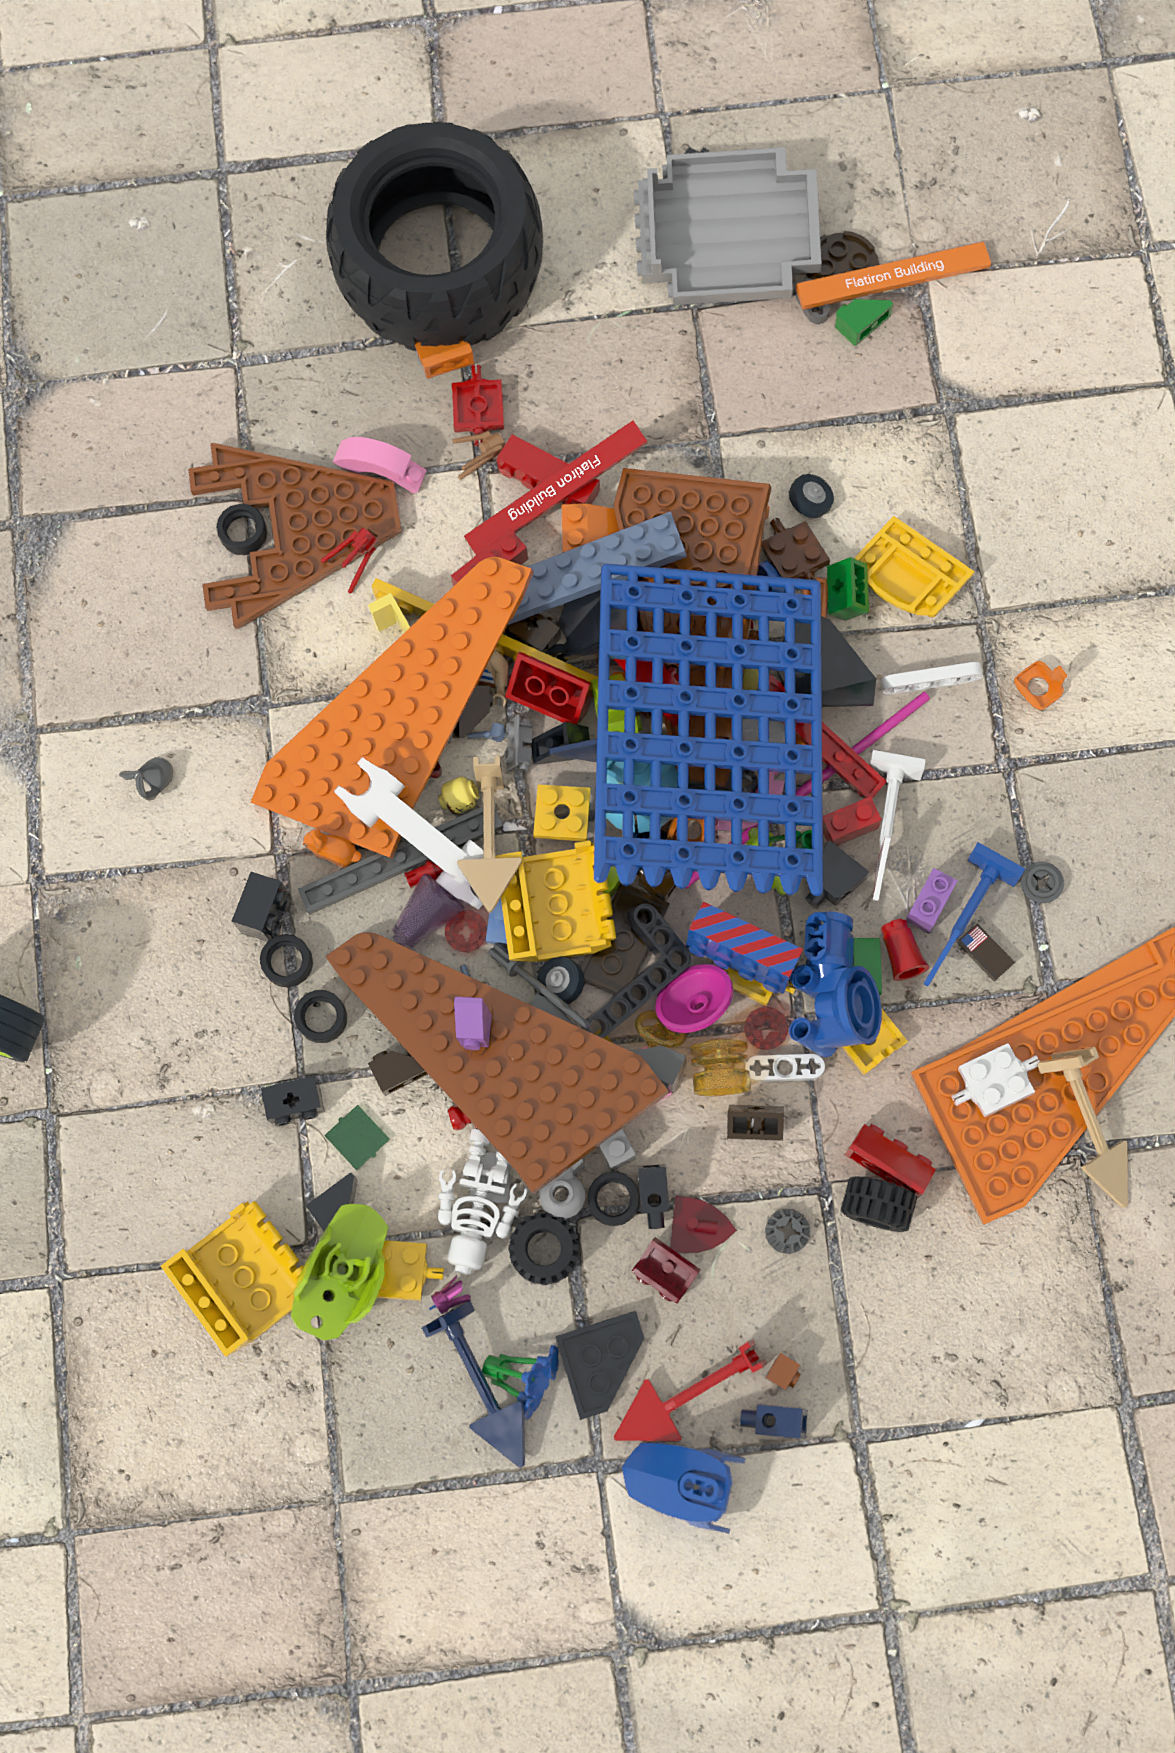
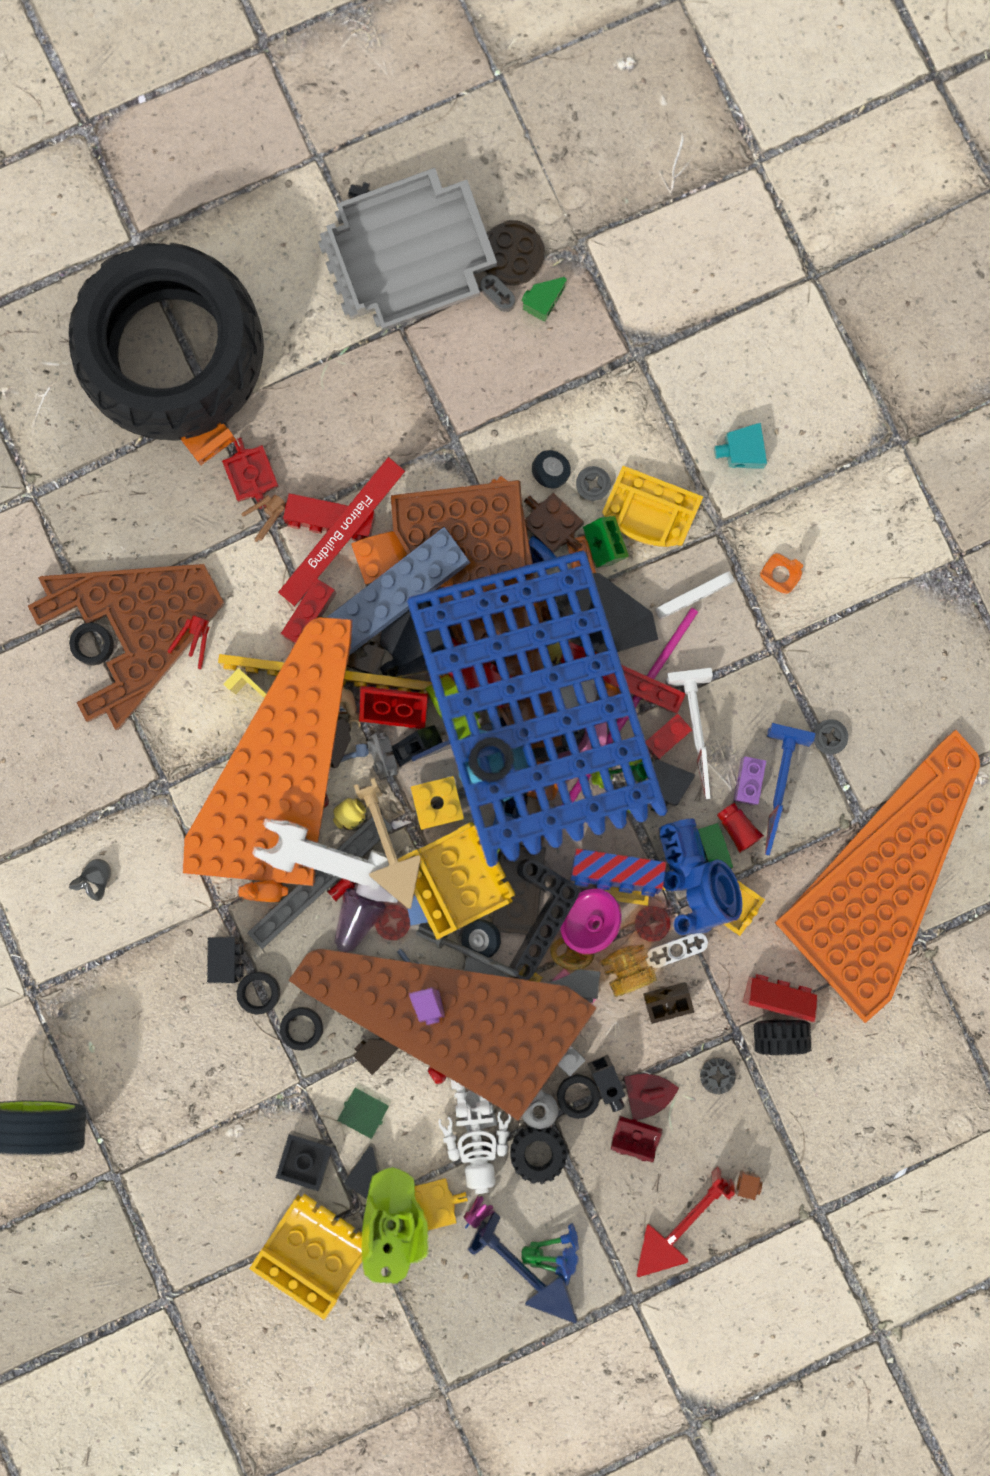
camera: 25 degrees left, 10 degrees up
black brick [261,1076,325,1126] -> none
bright pink arch [333,437,427,493] -> none
black plate [555,1311,644,1420] -> none
blue piece [622,1443,746,1534] -> none
dark blue torso [740,1404,808,1439] -> none
orange tile [796,242,991,310] -> none
white plate [951,1043,1040,1118] -> none
dark brown tile [957,923,1015,982] -> none
tan piece [1037,1047,1128,1208] -> none
none -> black brick [275,1131,334,1191]
none -> black tyre [468,737,514,782]
none -> dark grey gear [576,466,611,502]
none -> teal torso [714,423,767,469]

